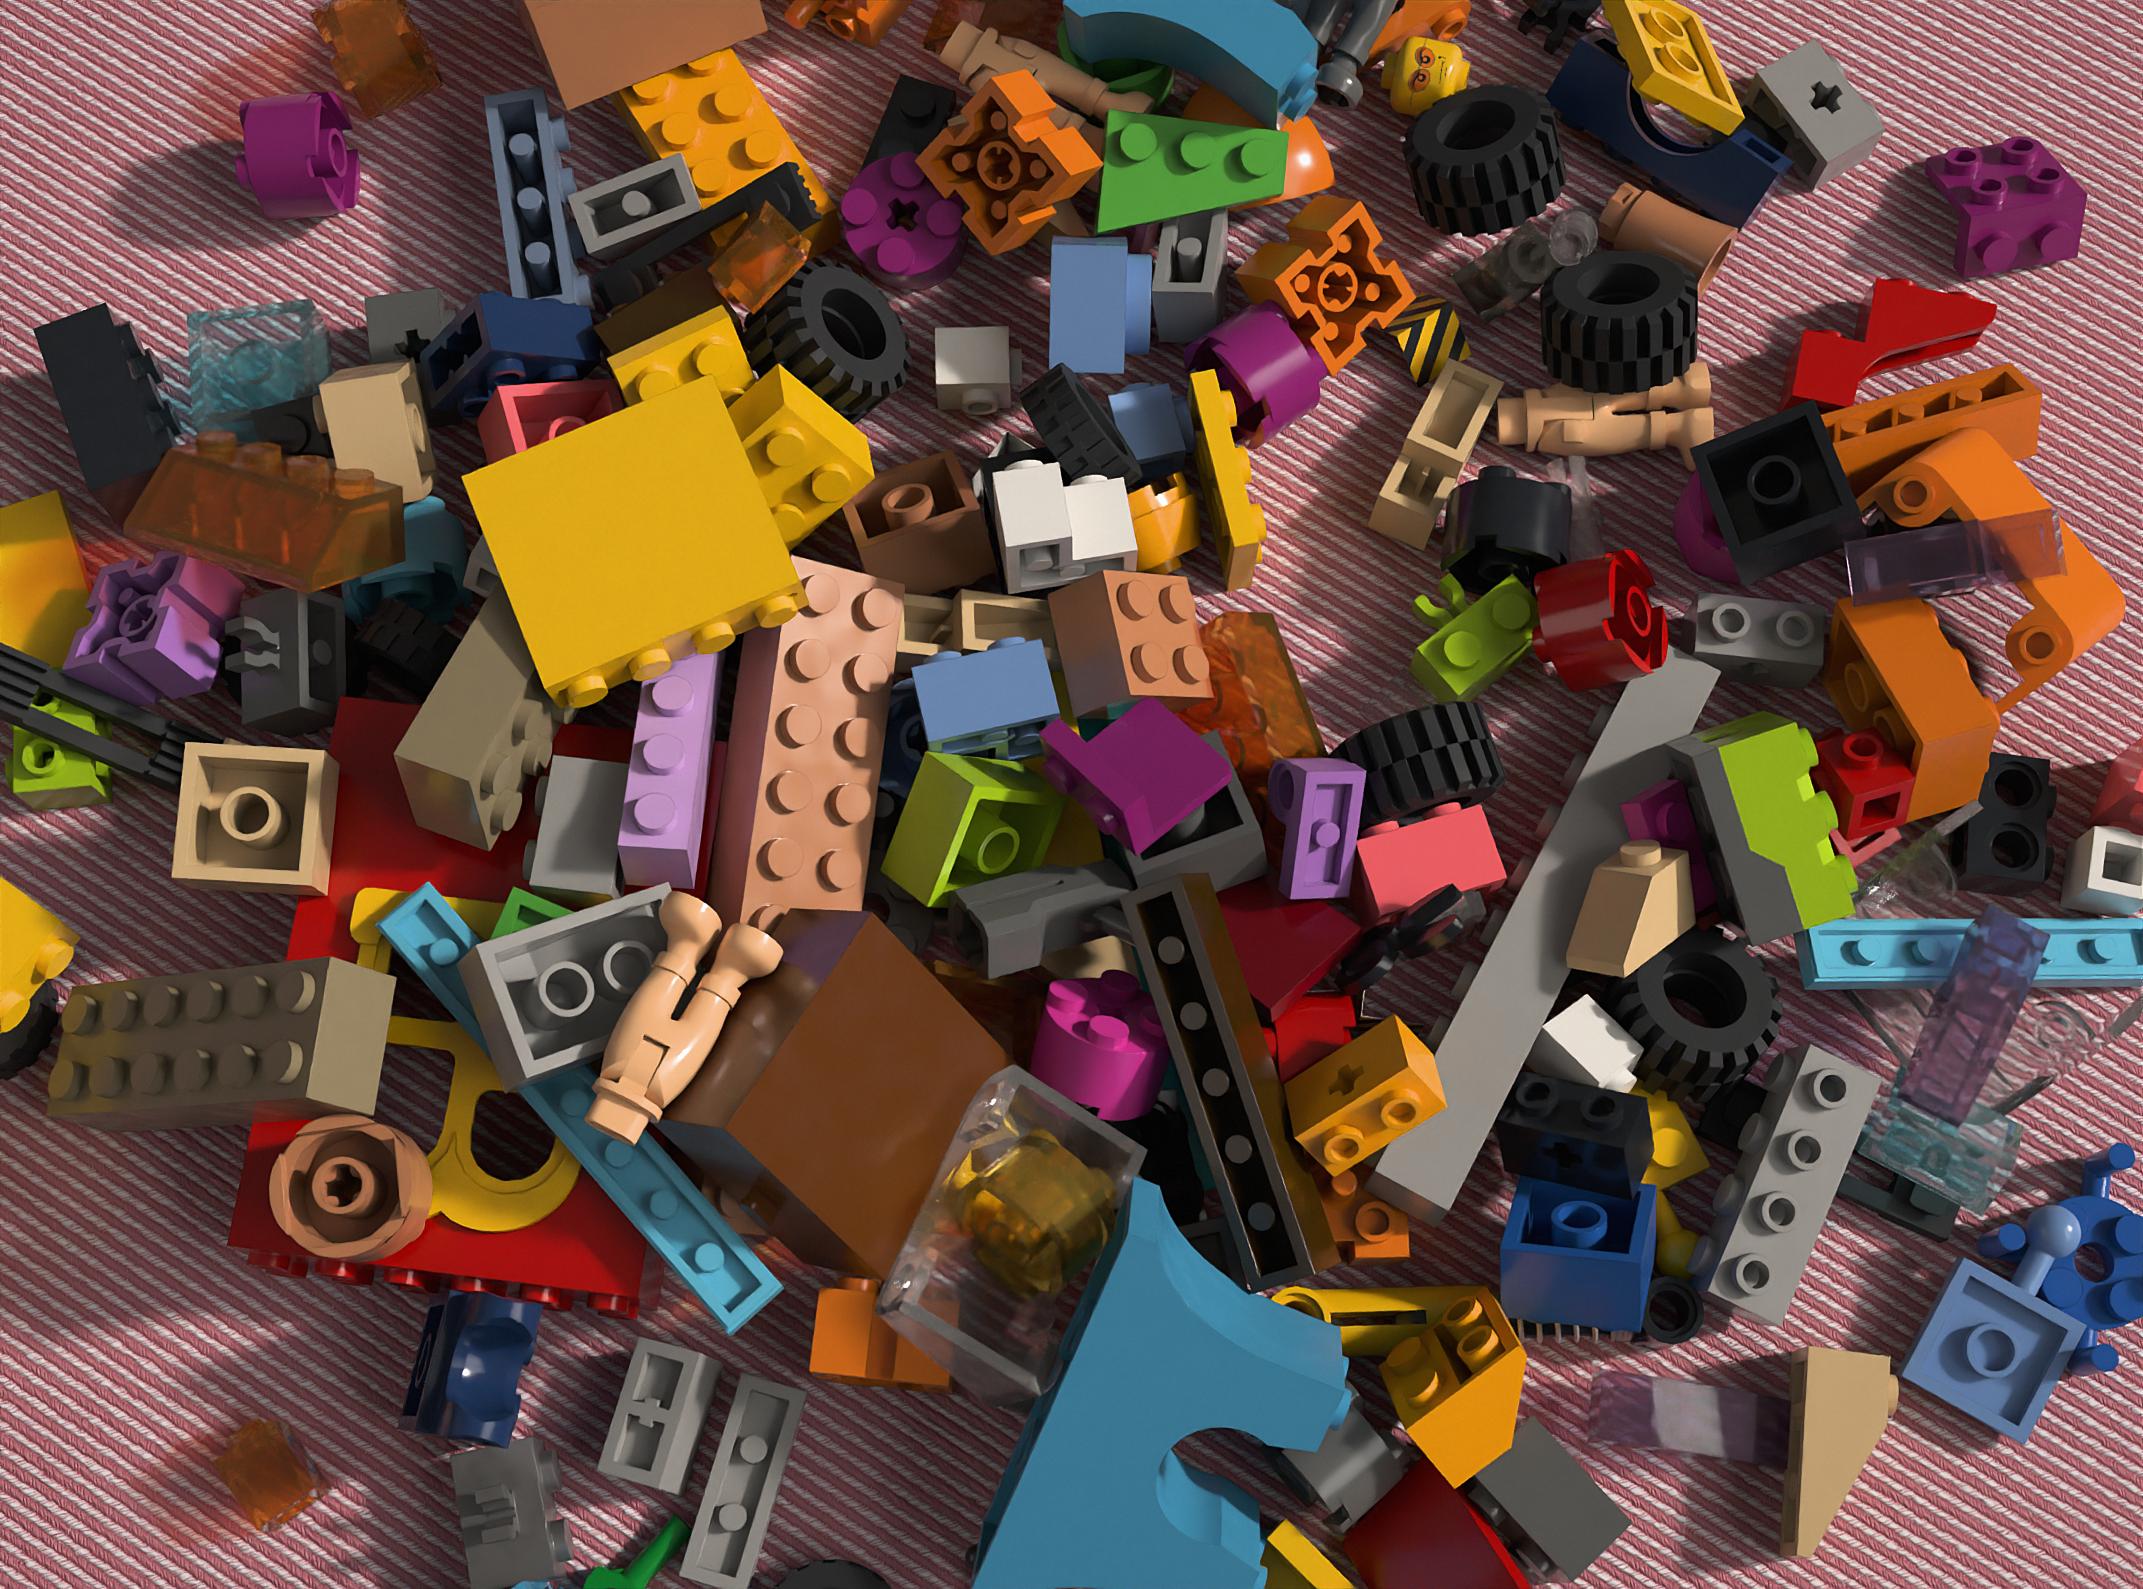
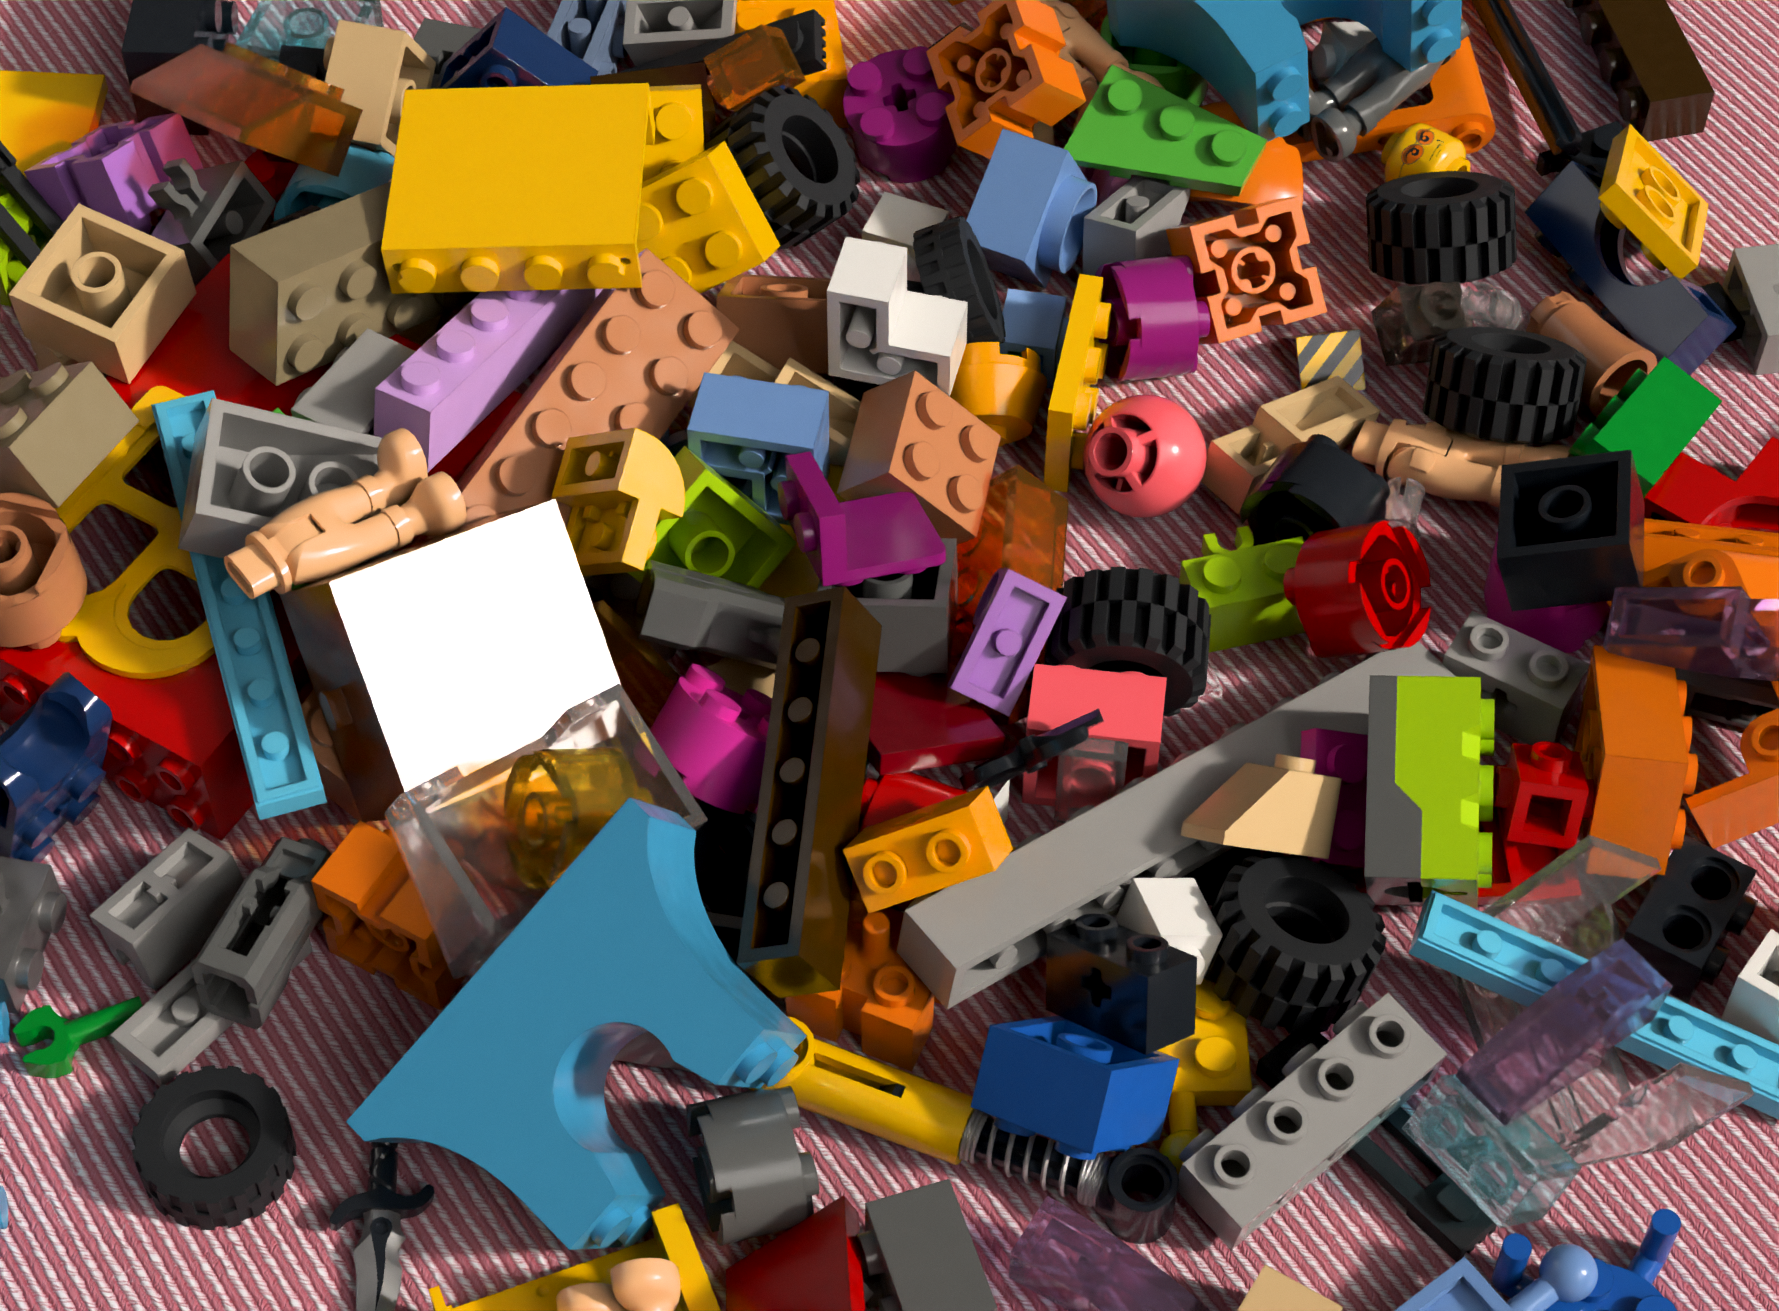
camera: 25 degrees right, 20 degrees down
light orange slope [1378,1285,1527,1489] -> none
none -> dark grey piece [191,837,332,1030]
none -> yellow brick [551,428,685,576]
none -> coral brick [1083,395,1207,518]
none -> green brick [1568,356,1722,498]

